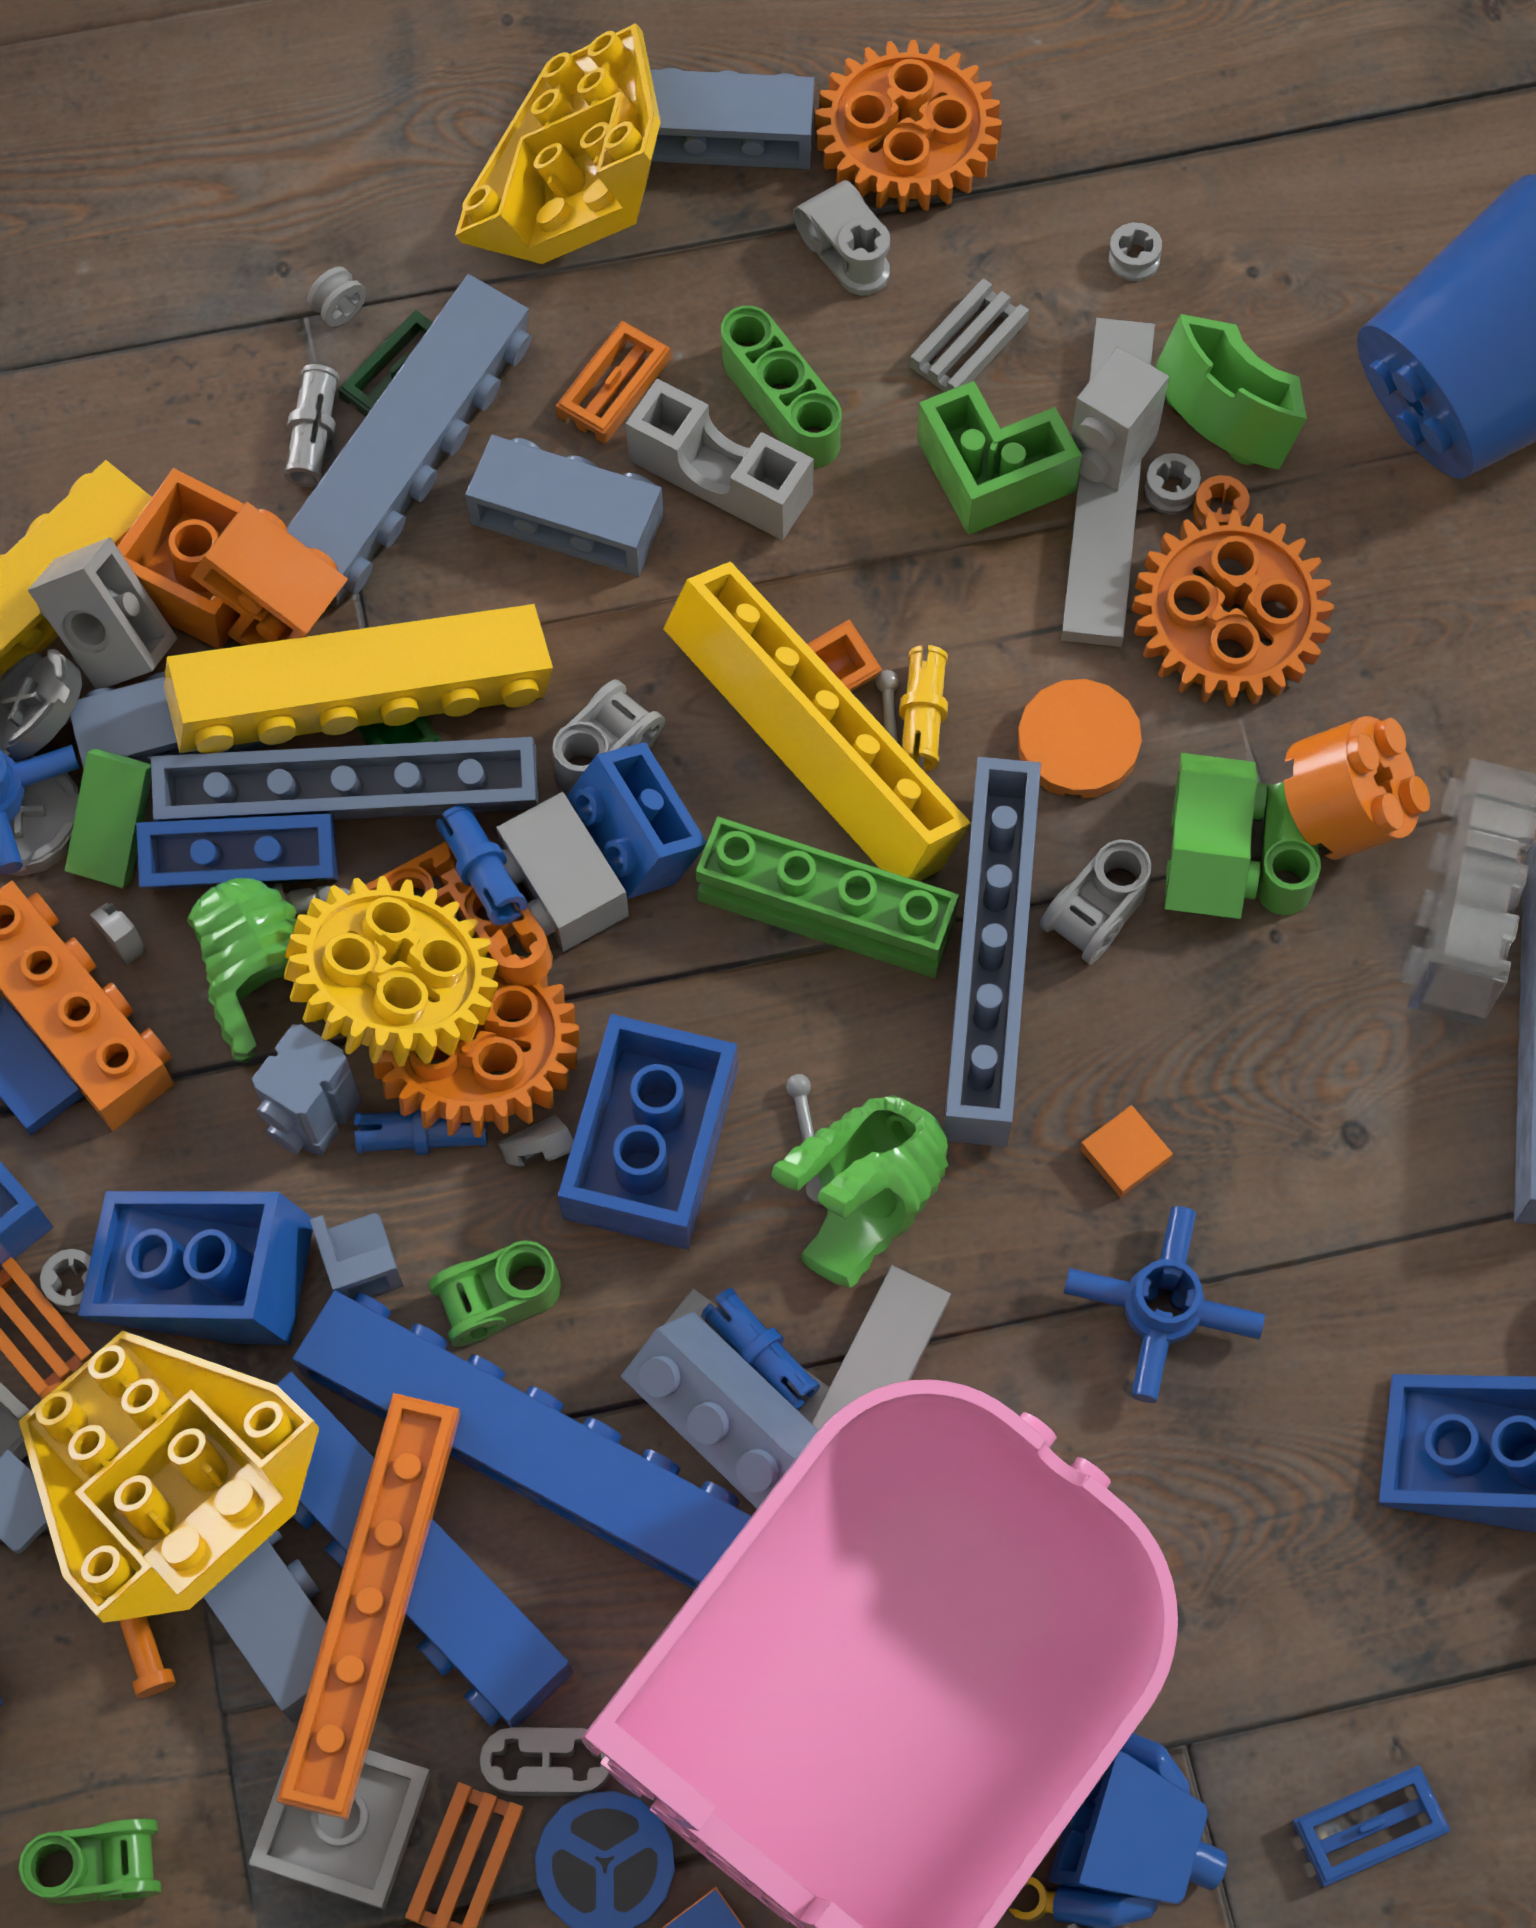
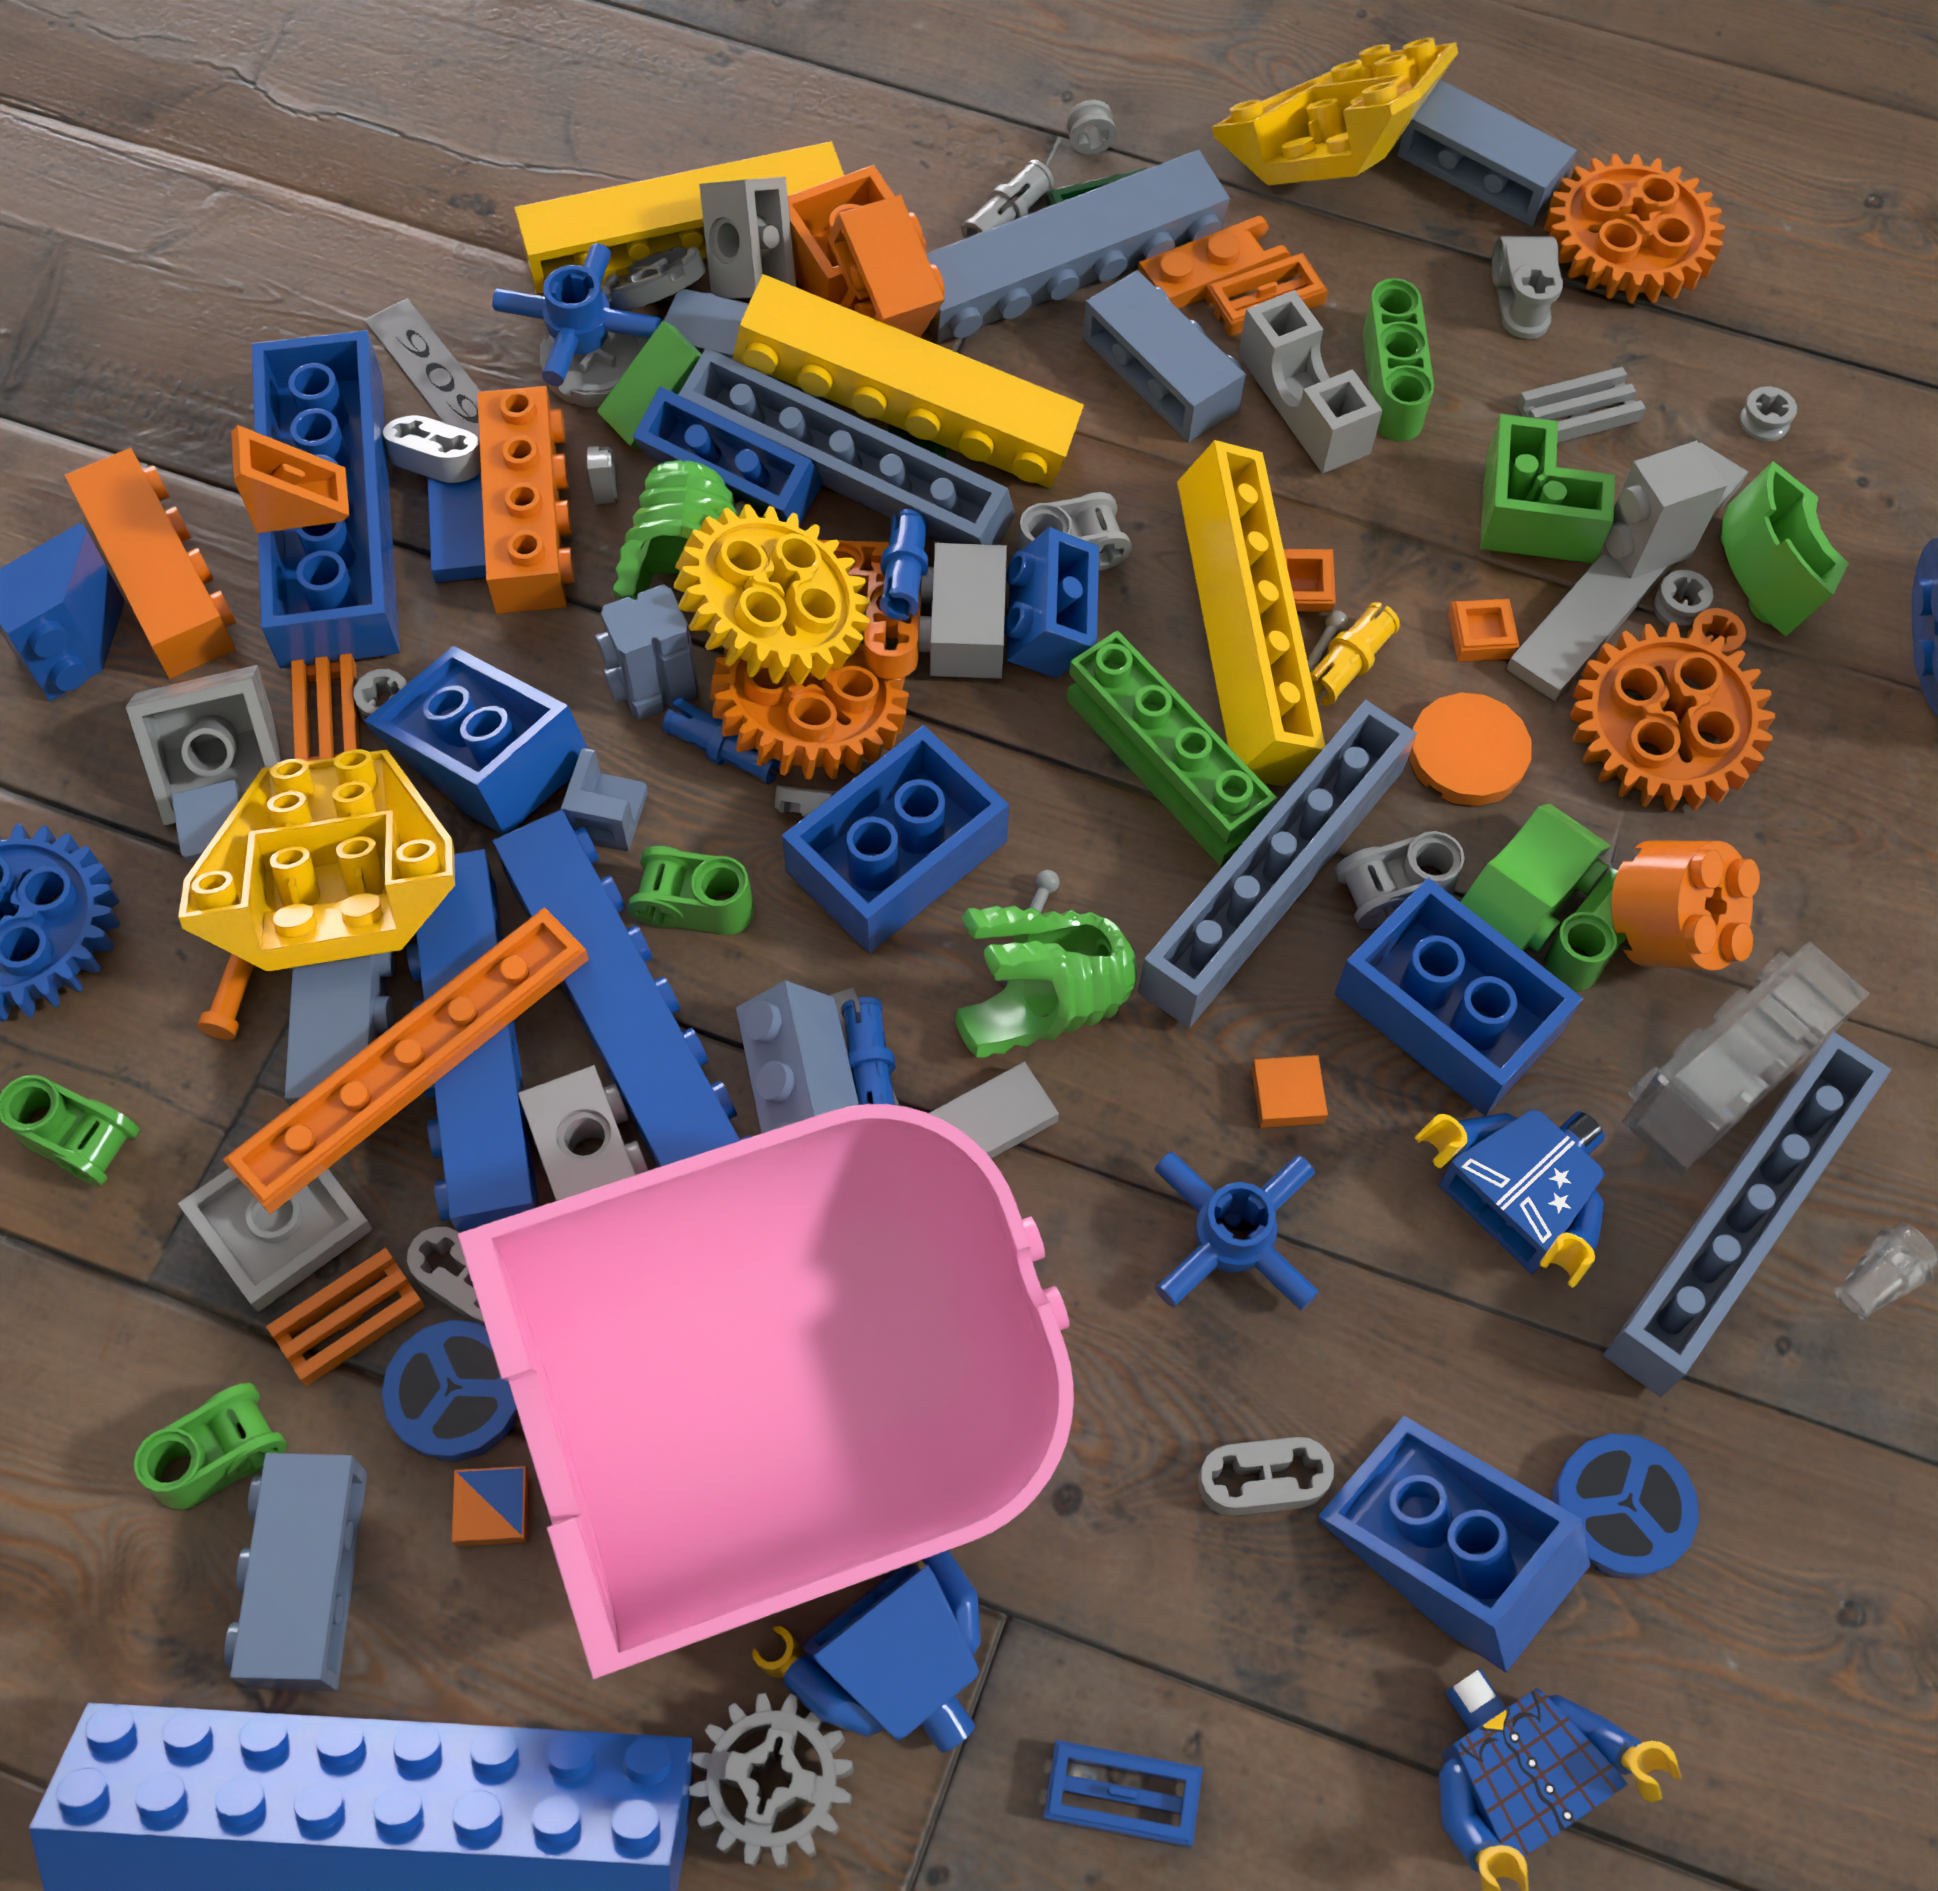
camera: 30 degrees right, 5 degrees down
none -> light grey brick [518,1065,648,1201]
none -> orange hinge [1138,216,1291,309]
none -> light grey beam [1198,1437,1334,1516]
none -> blue brick [1334,877,1583,1116]
none -> blue torso [1414,1109,1605,1288]
none -> orange tile [1448,599,1520,662]

